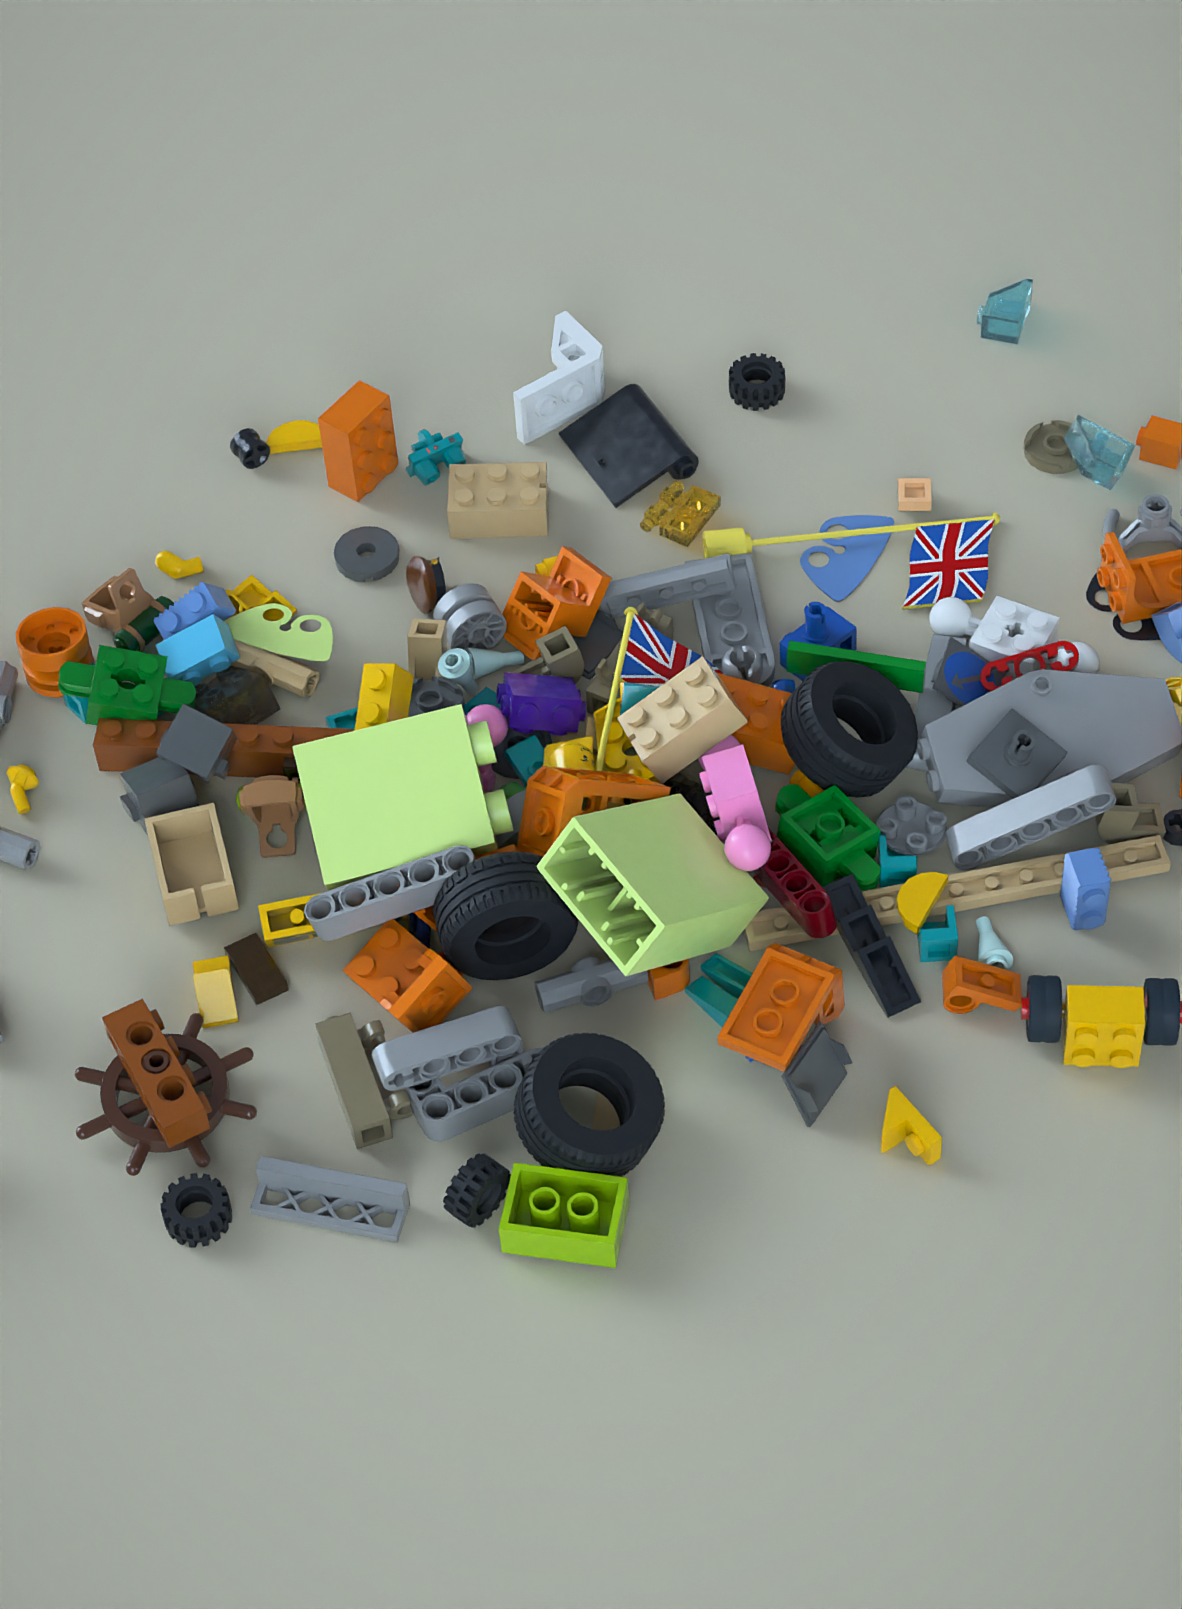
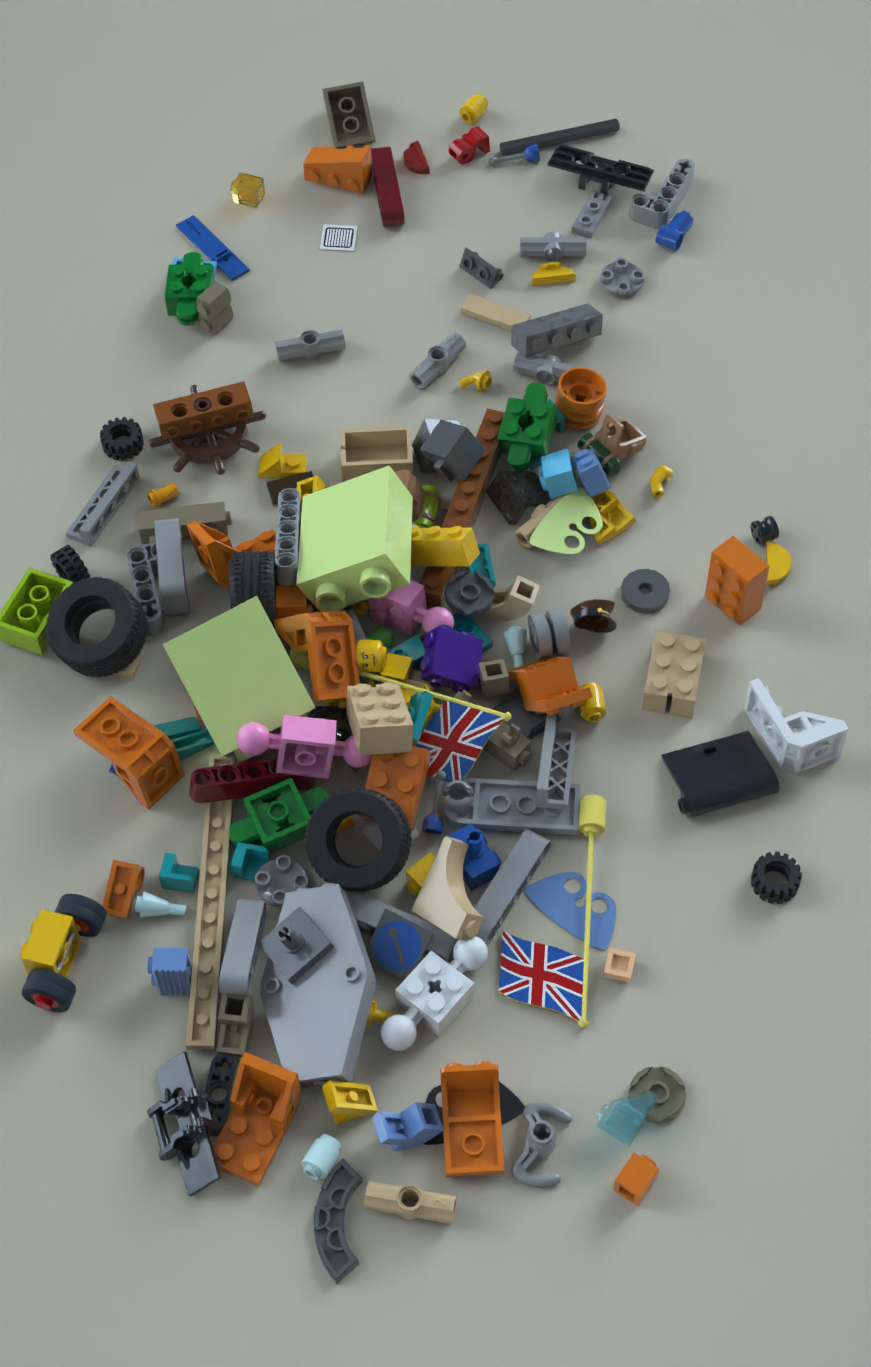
camera: 100 degrees right, 5 degrees up
teal hips [406,429,466,486] -> none
light aqua cone [438,648,479,695] -> none
clear yellow plate [640,481,721,547] -> none
dark grey piece [781,1021,853,1127] -> none
green tile [787,641,926,693] -> none
black slope [822,873,921,1018] -> none
yellow slope [881,1086,942,1165] -> none
yellow tile [896,872,948,935] -> none
clear light blue slope [977,279,1033,344] -> none
red beam [980,641,1079,692] -> none
none -> light orange pin [147,482,179,507]
none -> tan arch [412,836,484,940]
none -> light grey beam [474,829,551,946]

